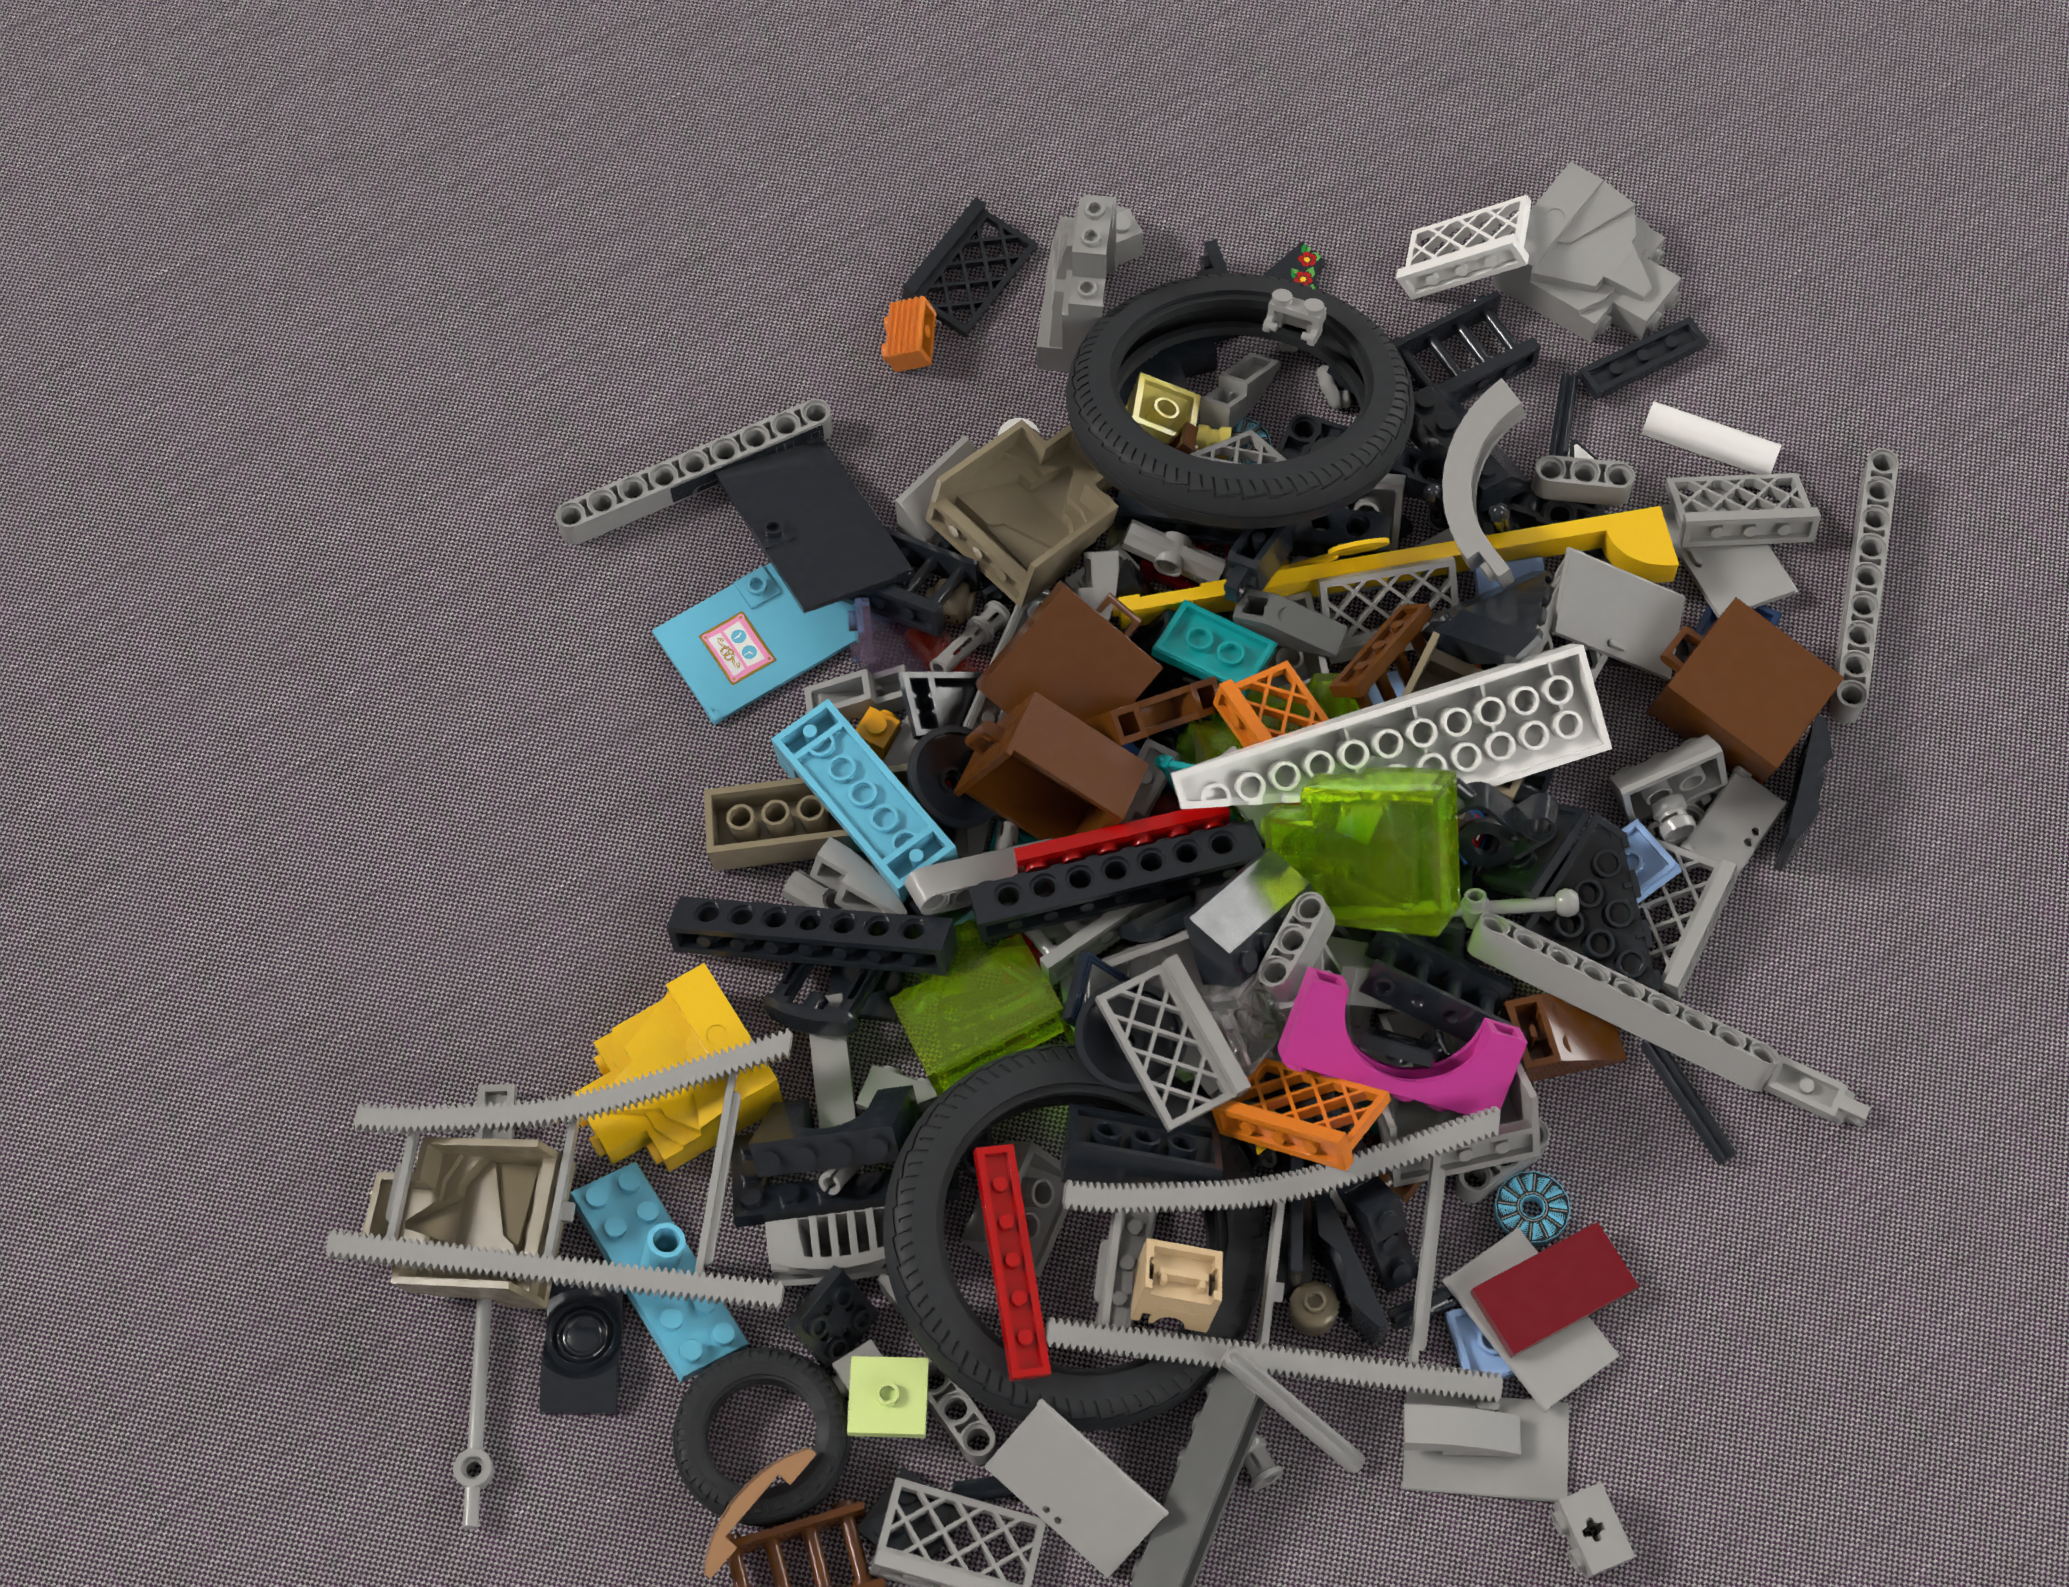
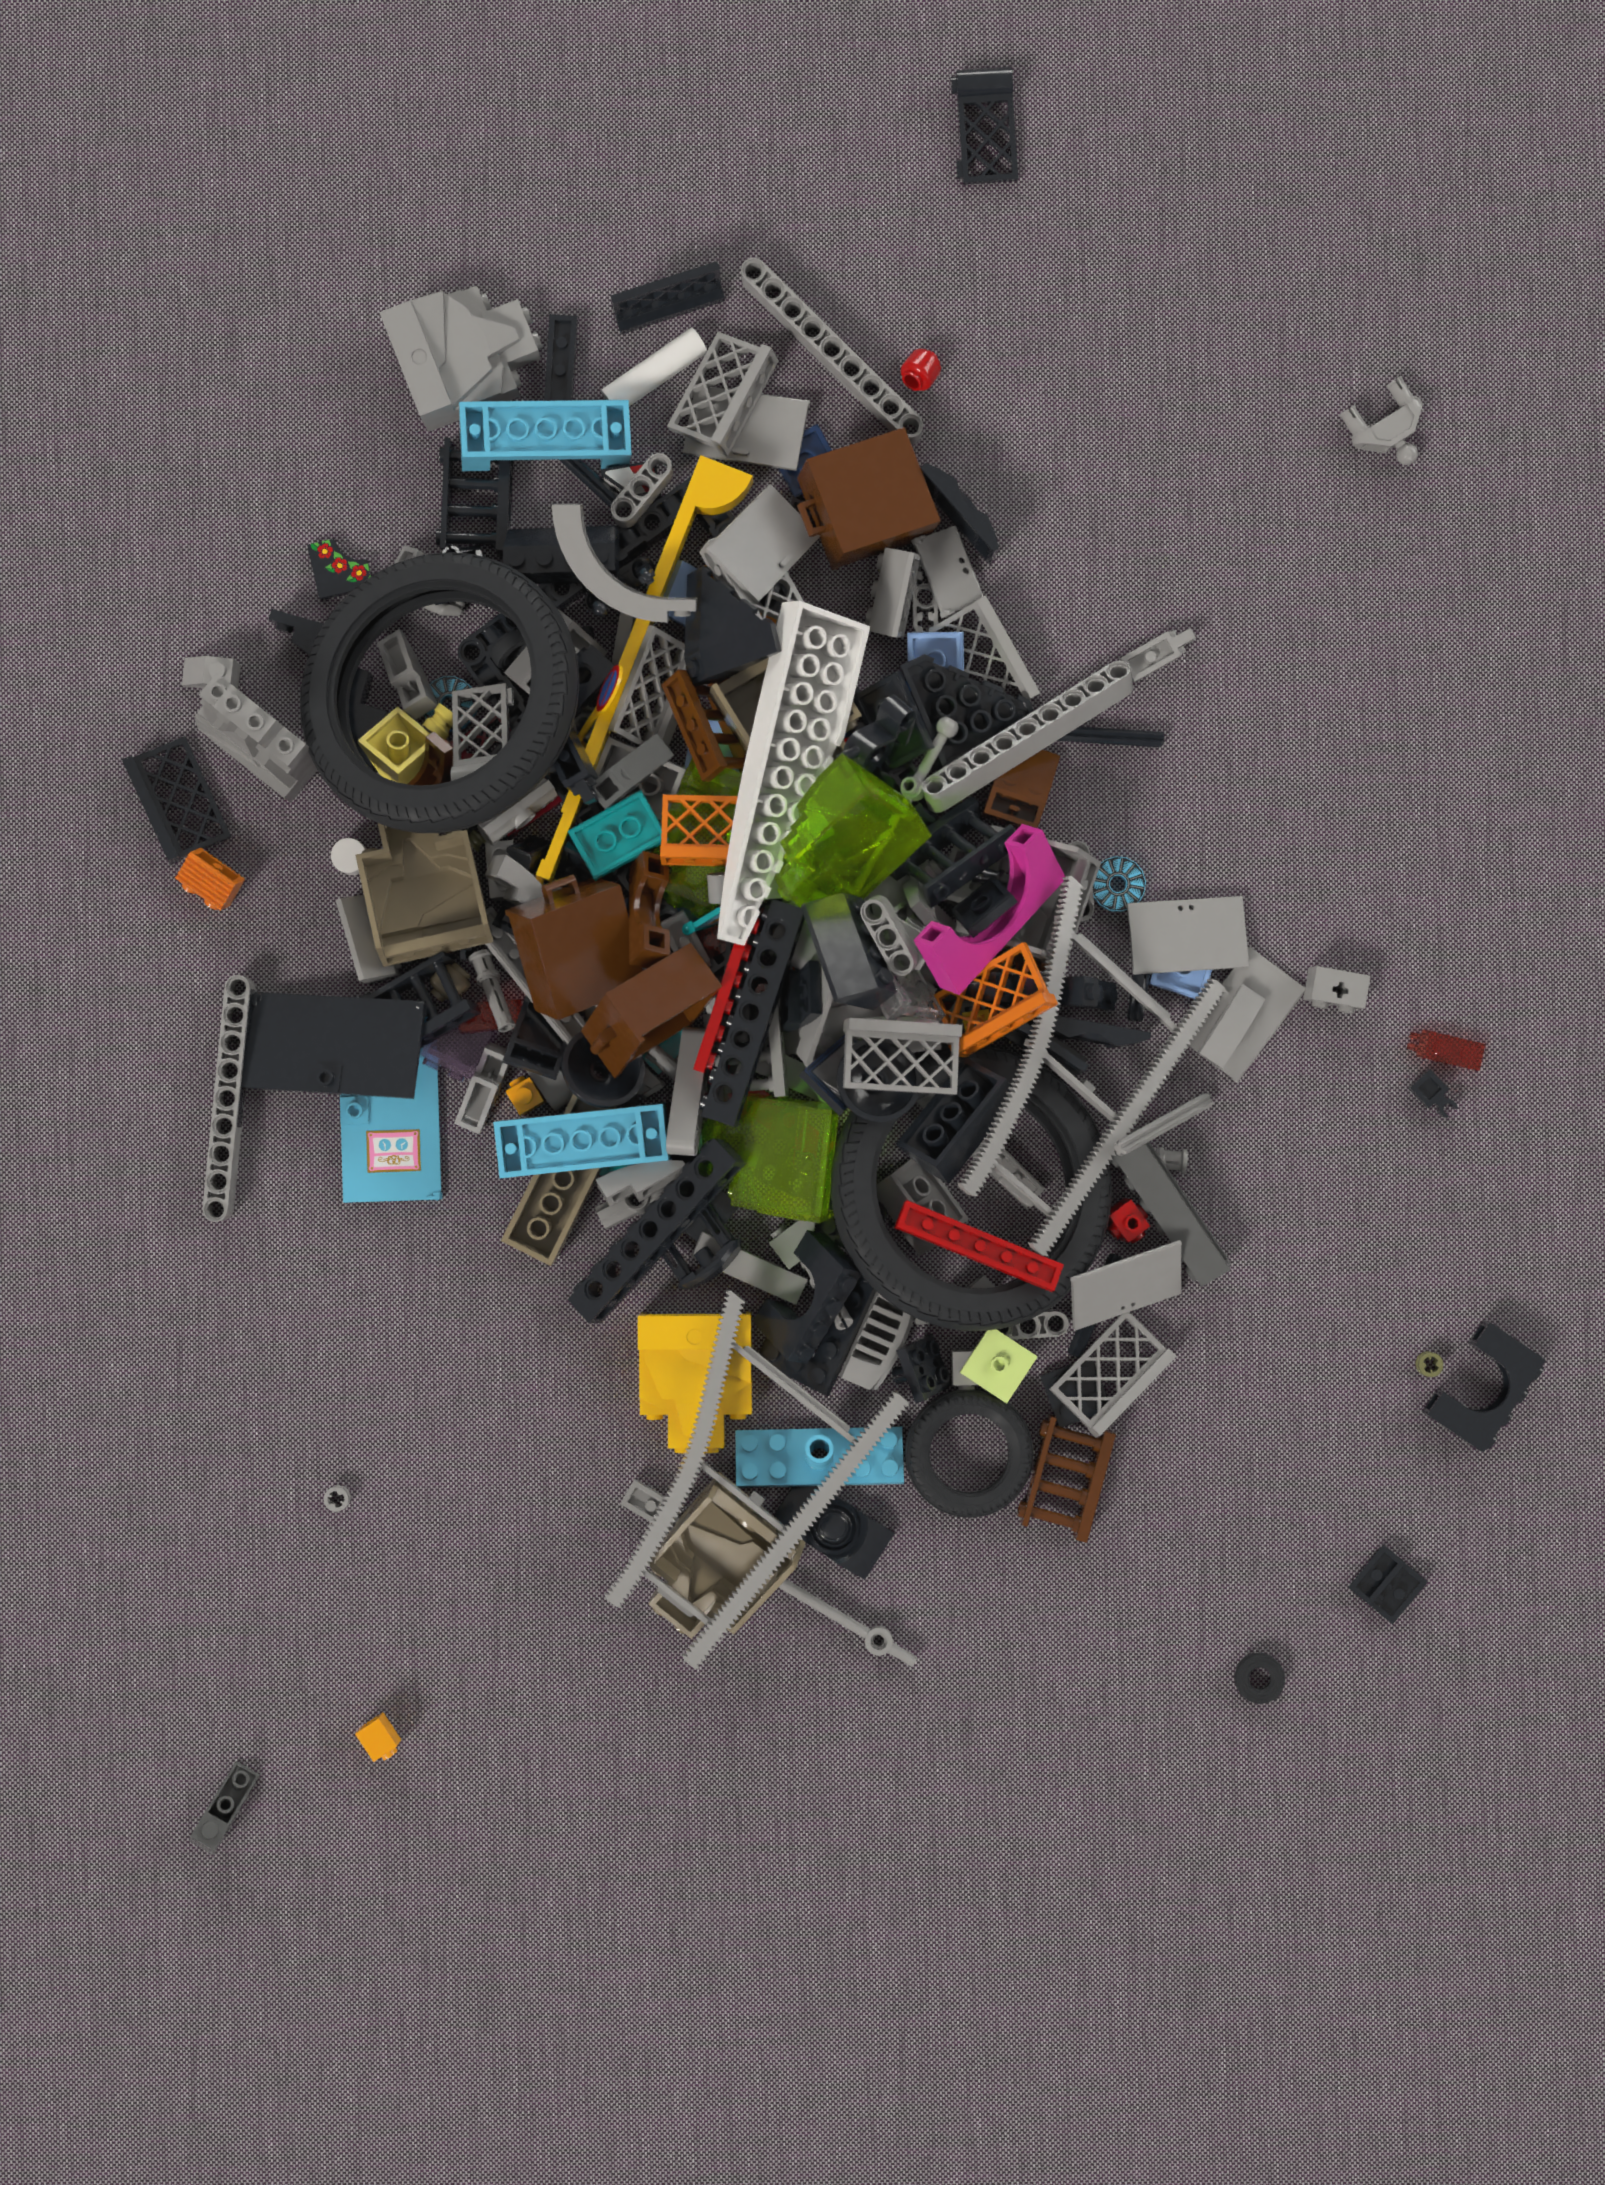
camera: 65 degrees left, 25 degrees up
medium nougat slope [703,1447,816,1579] -> none
tan piece [1131,1238,1223,1333] -> none
light grey piece [1262,289,1327,346] -> none
dark tan head [1288,1281,1339,1336] -> none
white fence [1396,195,1532,300] -> none
dark red tile [1470,1222,1639,1358] -> none
light grey wheel [1650,794,1697,843] -> none
none -> light grey bush [324,1485,351,1512]
none -> light orange brick [355,1712,401,1762]
none -> medium azure plate [459,400,632,471]
none -> black fence [610,261,725,335]
none -> red head [900,349,941,391]
none -> red brick [1107,1198,1150,1243]

